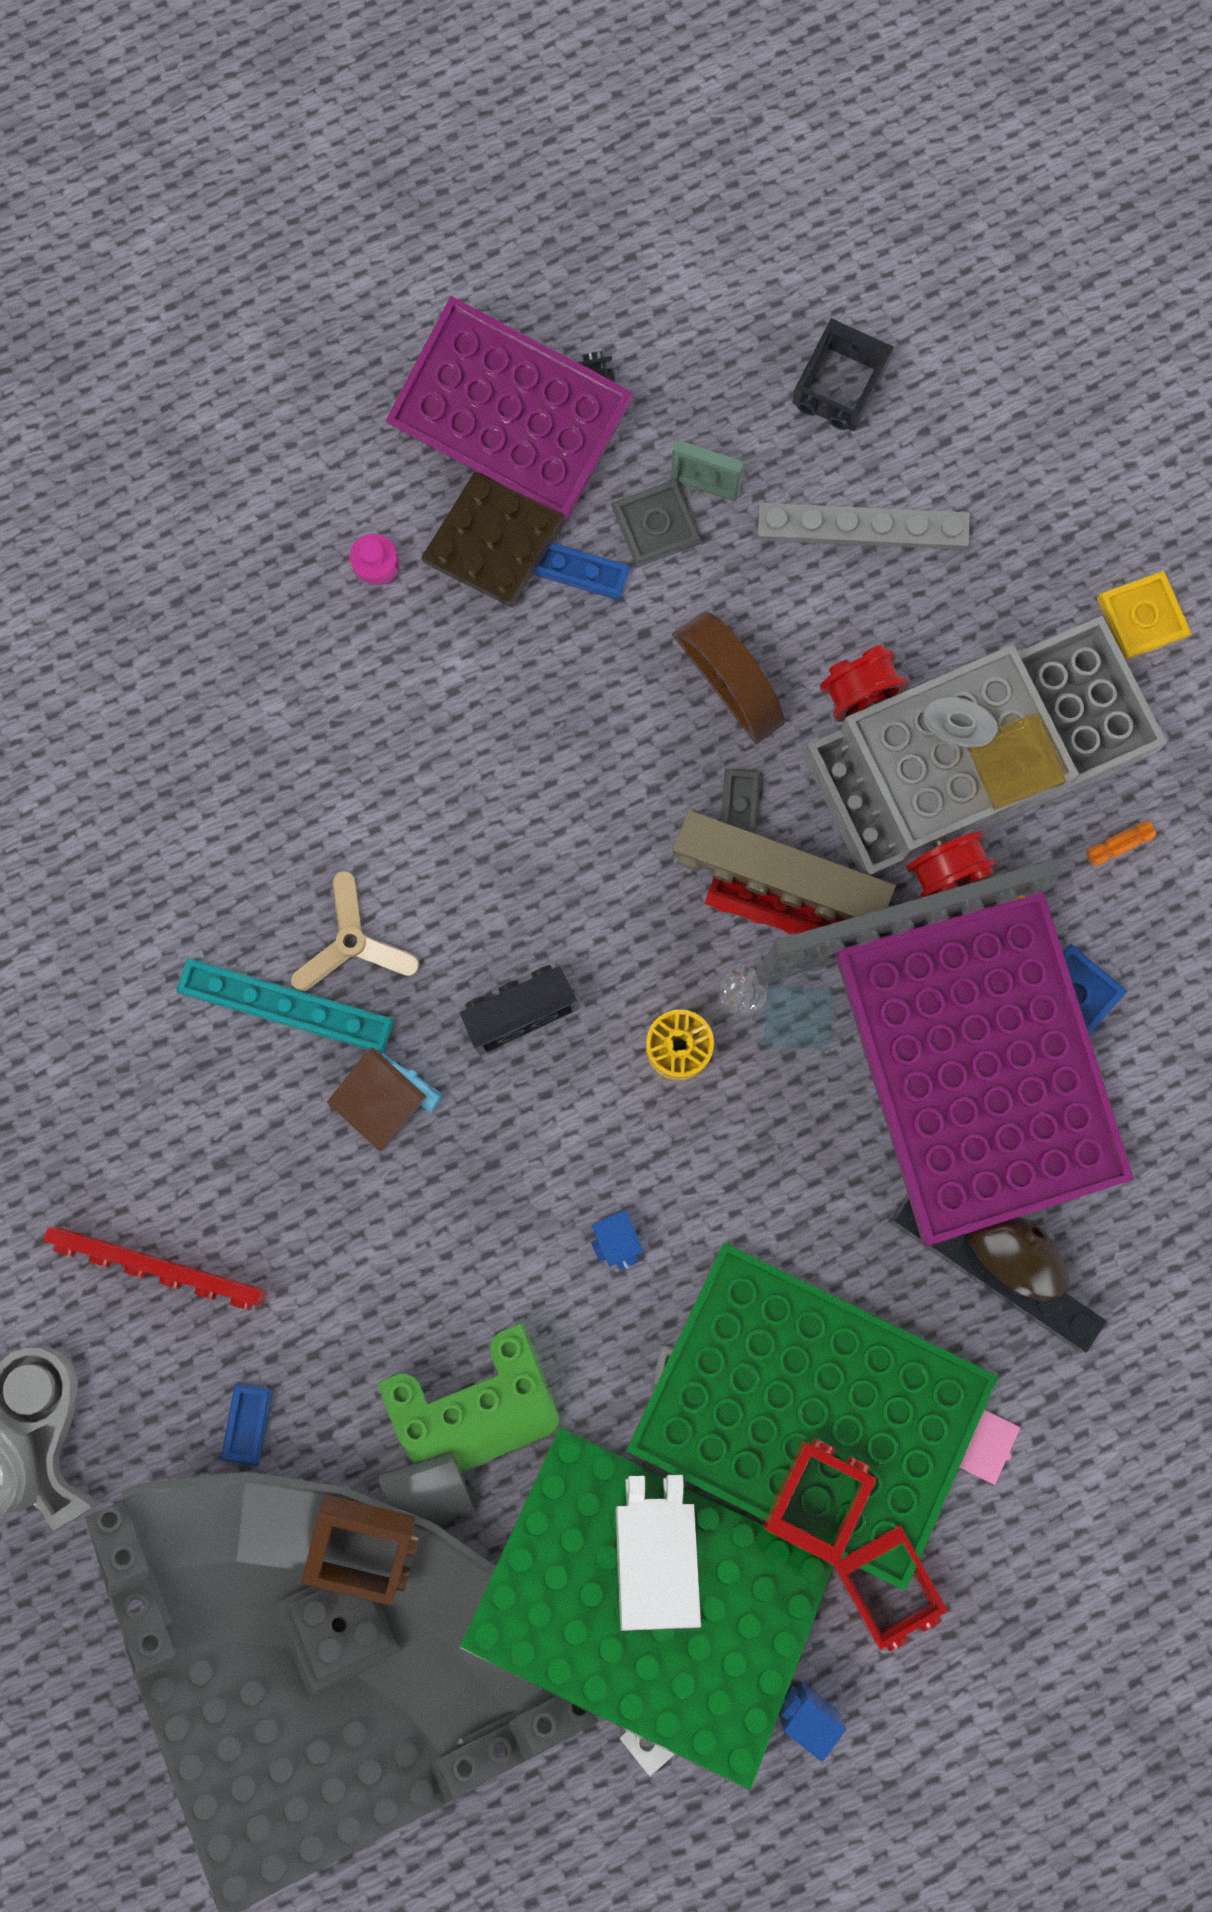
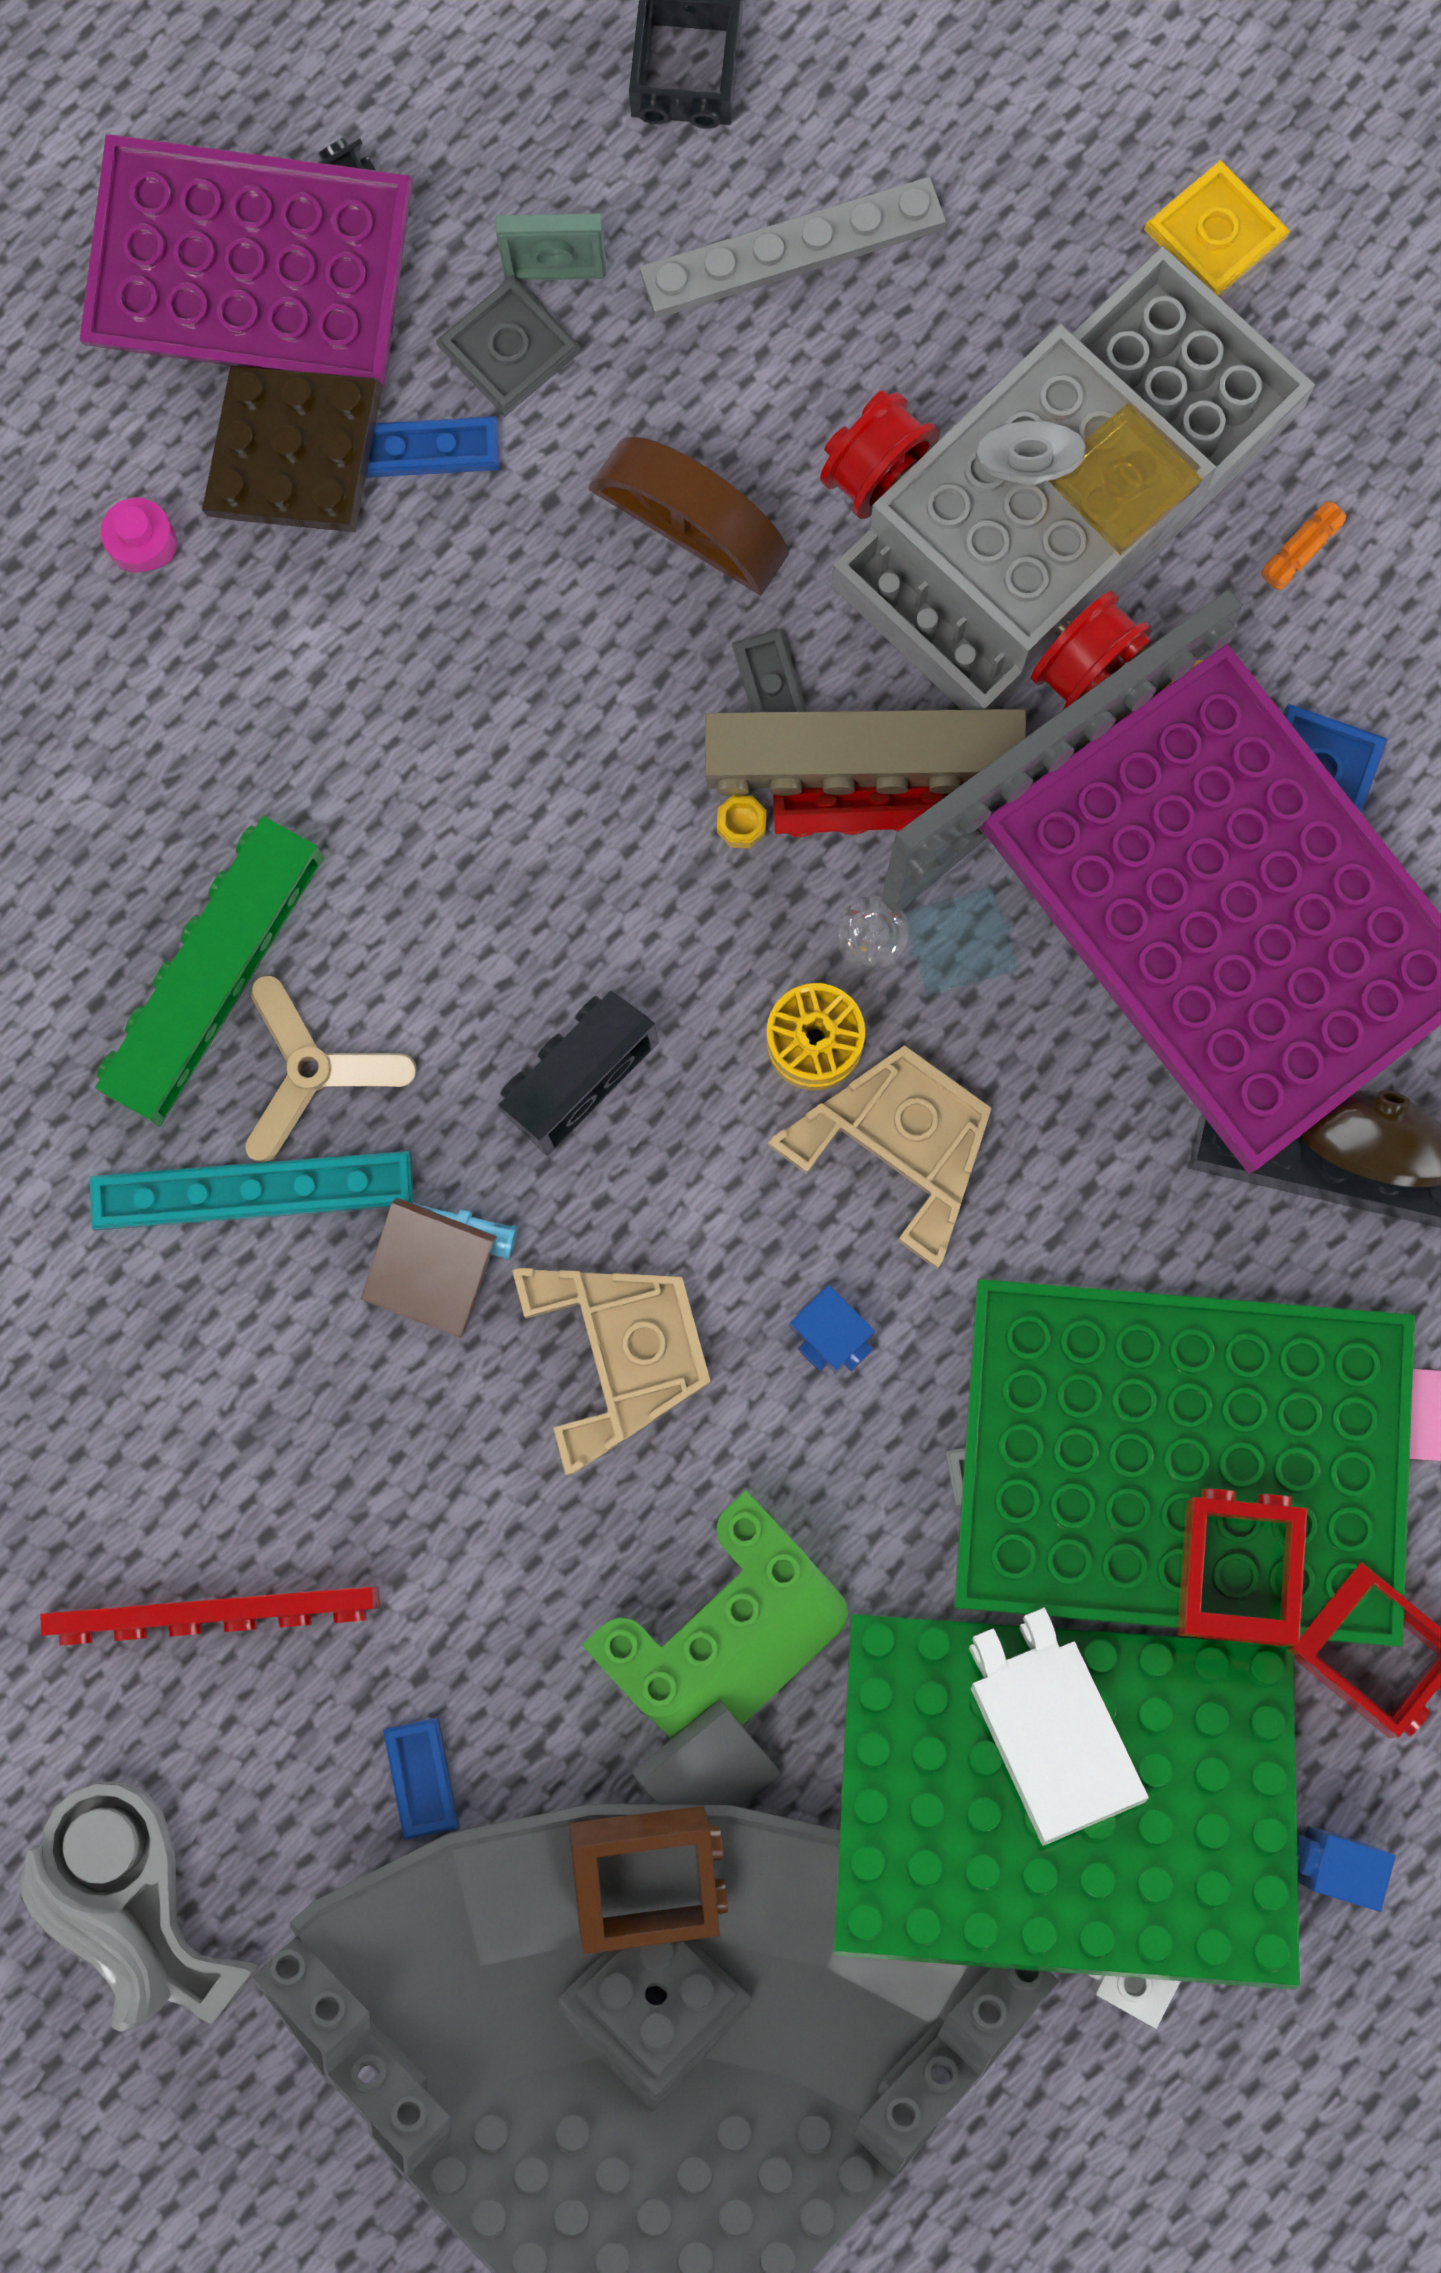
camera: 20 degrees left, 0 degrees up
none -> green brick [95,815,324,1127]
none -> tan wing [512,1268,711,1476]
none -> yellow tile [717,795,767,849]
none -> tan wing [768,1045,992,1270]

